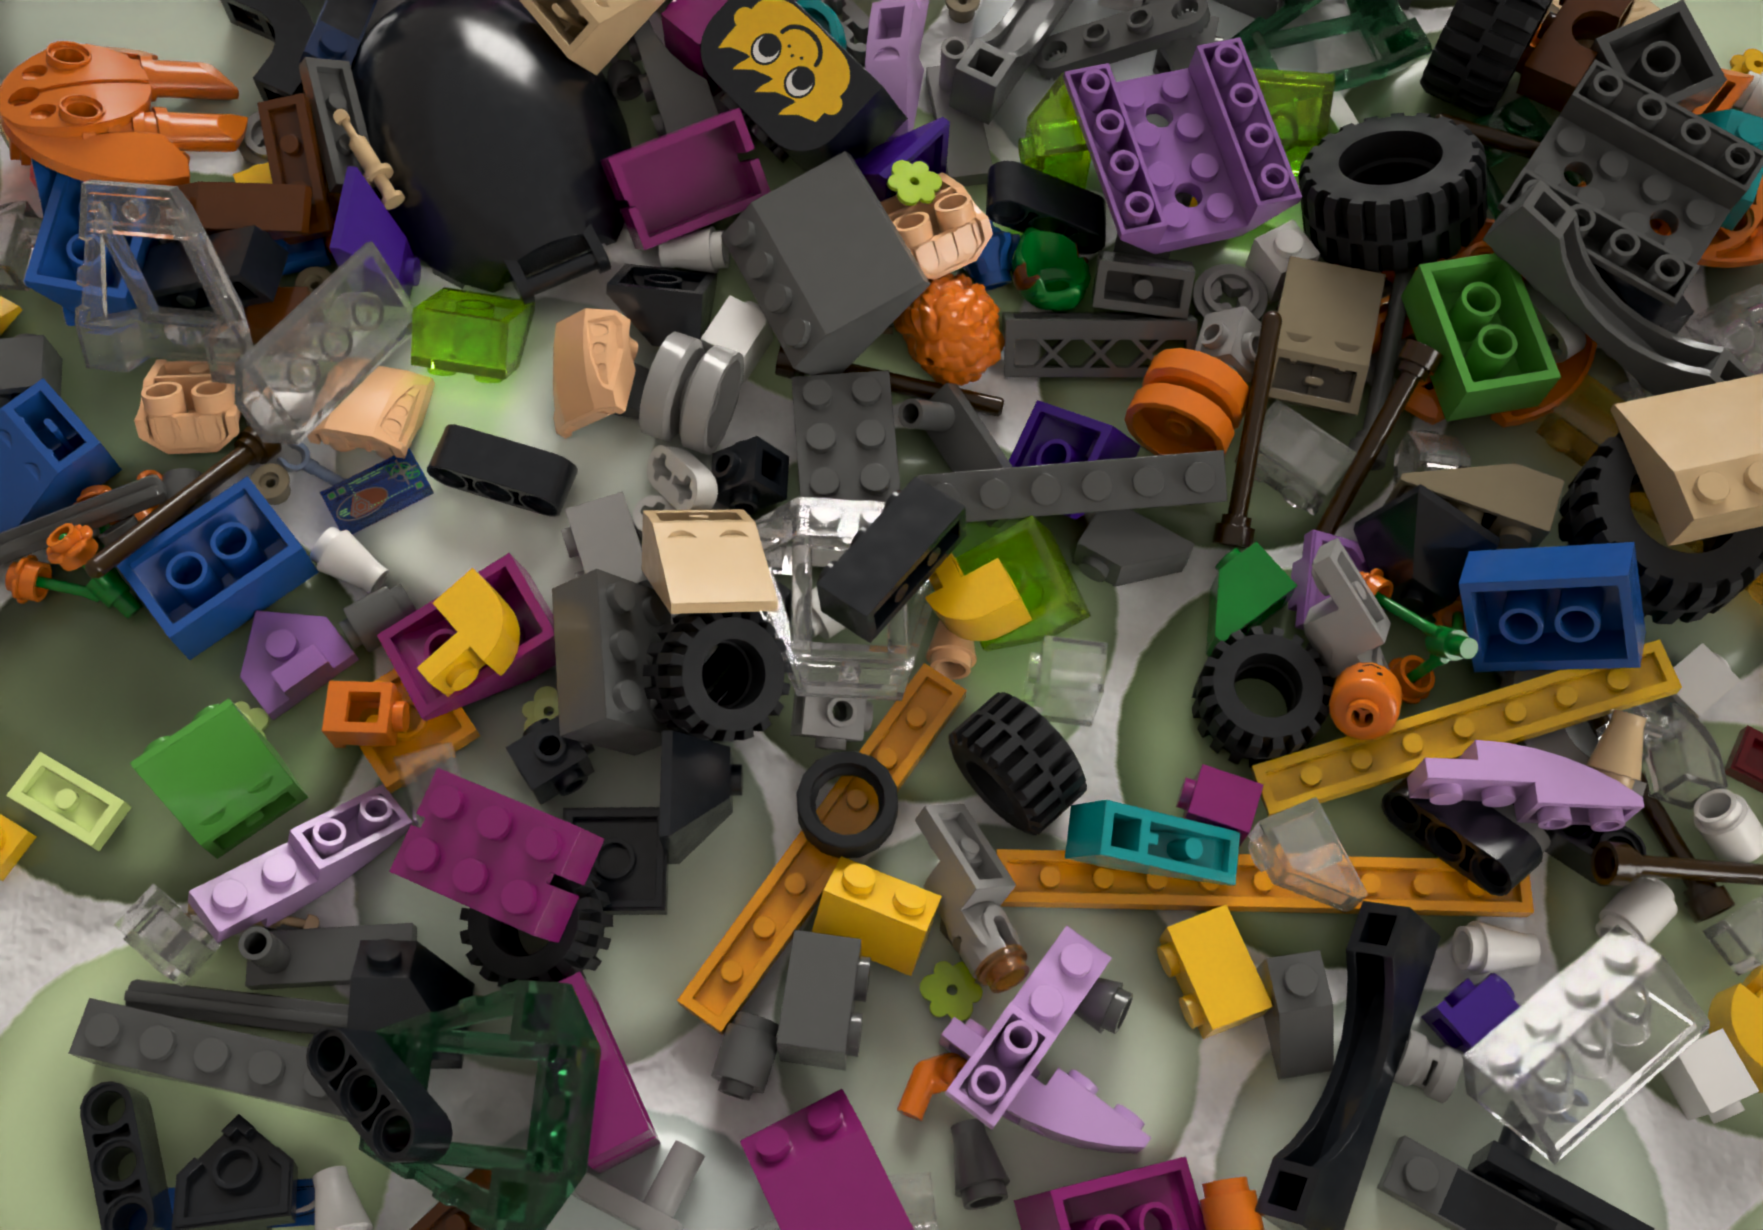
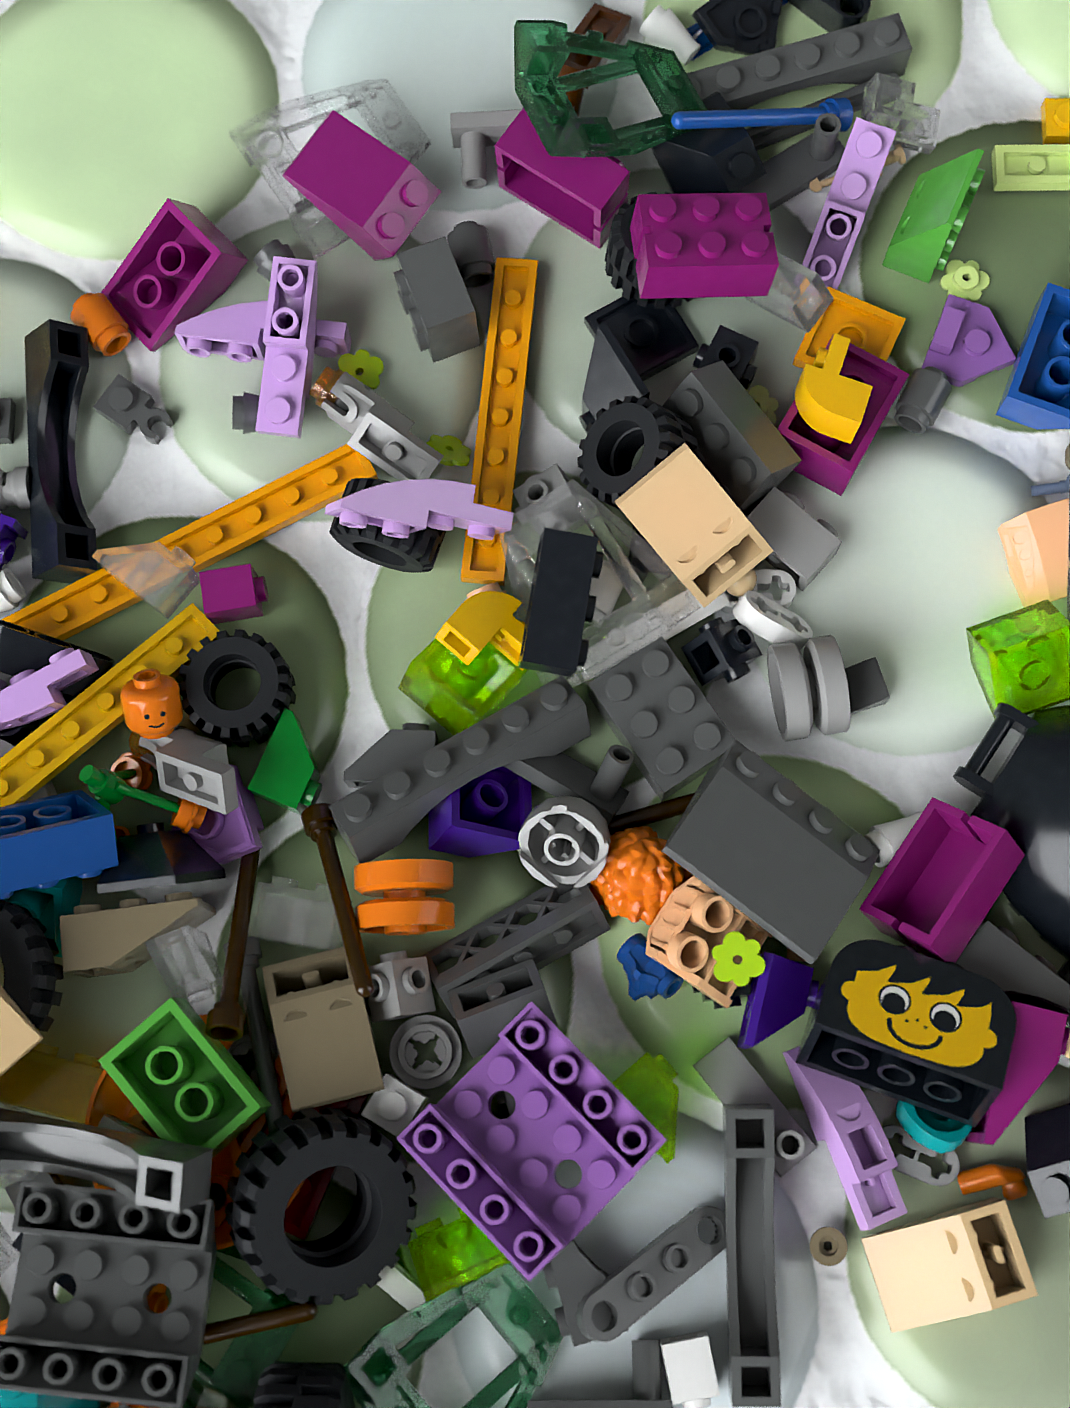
camera: 160 degrees right, 10 degrees up
black beam [306,1026,453,1163] -> none
white cone [310,527,390,594] -> none
clear blue tile [320,448,434,534] -> none
orange brick [322,681,410,748] -> none
black beam [427,424,578,517] -> none
light nougat slope [553,308,638,439] -> none
black slope [606,264,717,347] -> none
white brick [701,295,773,383] -> none
black tyre [796,751,898,858] -> none
yellow brick [812,856,942,976] -> none
orange arm [897,1052,967,1121] -> none
black beam [986,161,1106,255] -> none
green hair [1011,227,1091,312] -> none
clear brick [1023,635,1108,727] -> none
teal slope [1065,800,1240,886] -> none
yellow brick [1157,904,1273,1039] -> none
dark grey slope [1256,950,1334,1080] -> none
none -> dark grey plate [93,374,174,445]
none -> lavender slope [325,479,514,540]
none -> lime plant [426,435,472,467]
none -> light grey cylinder [518,795,610,888]
none -> blue piece [671,97,853,132]

